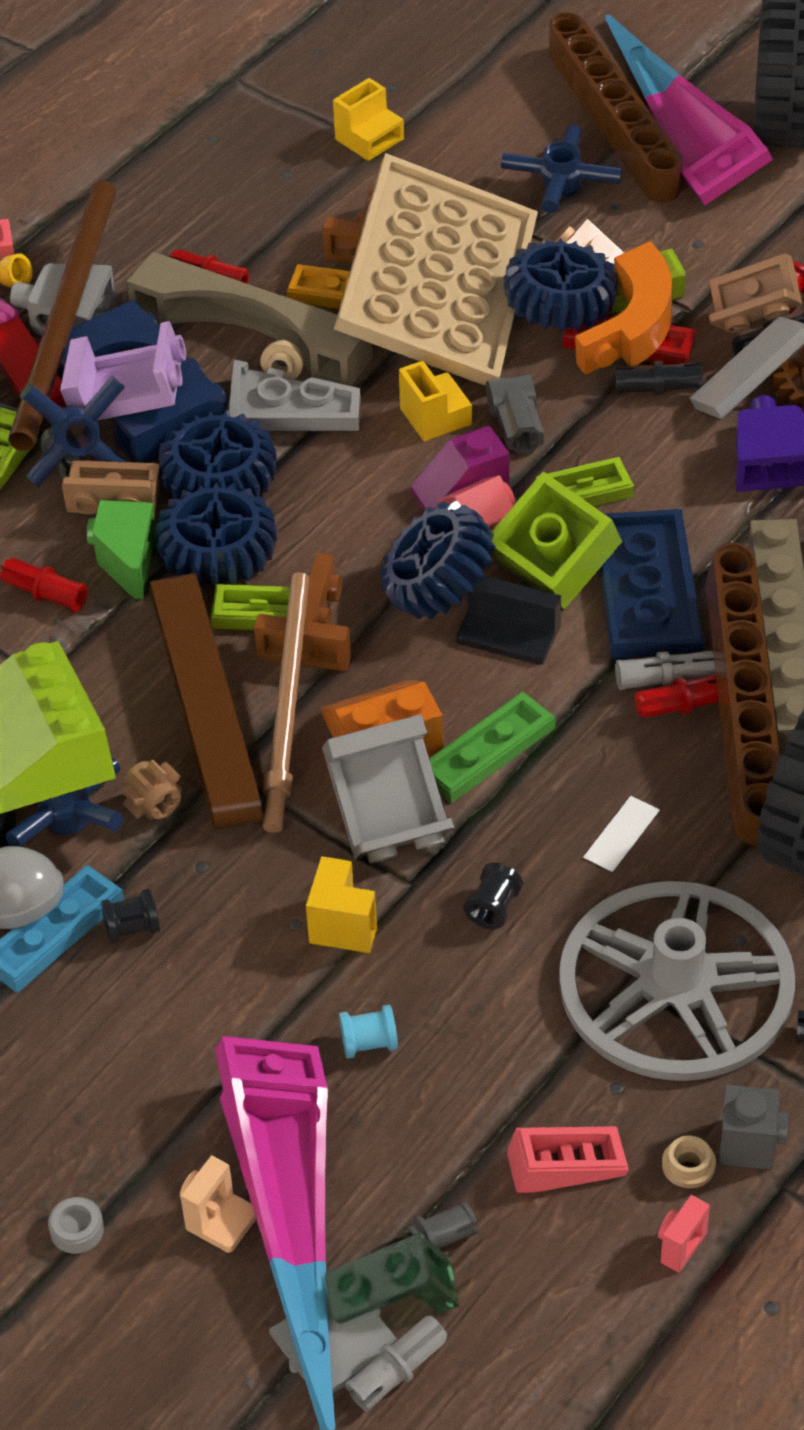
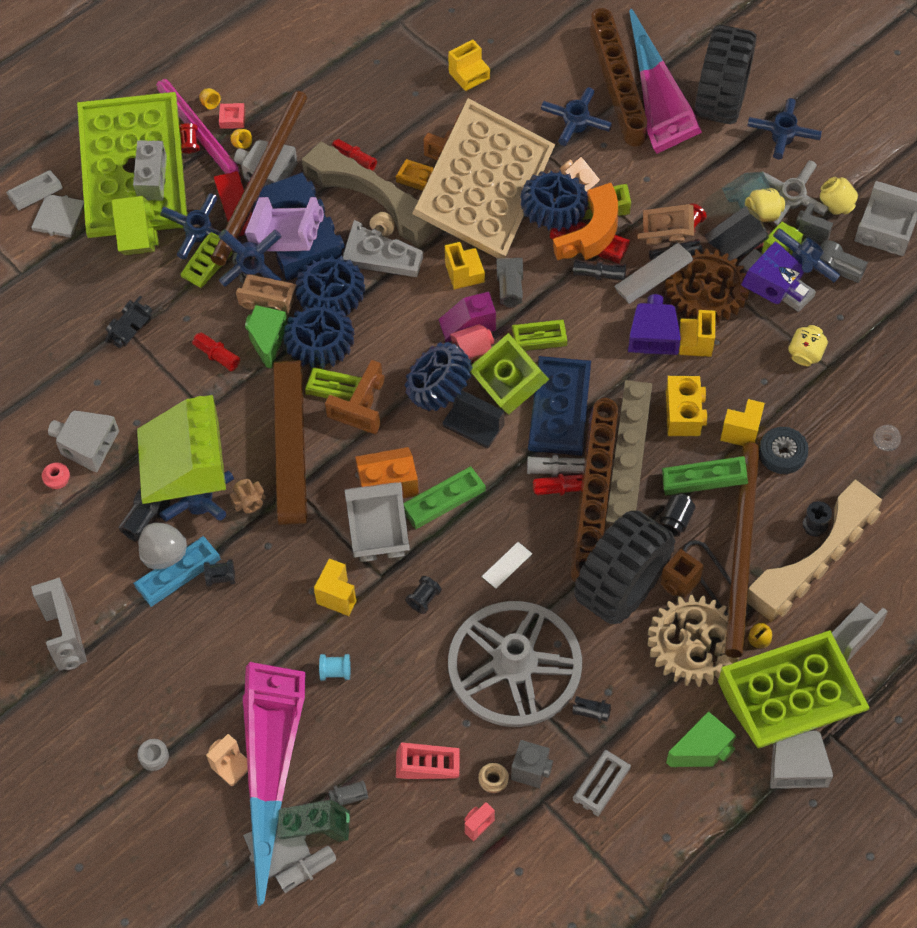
camera: 10 degrees right, 10 degrees up
medium nougat bar [262,572,310,832] -> none

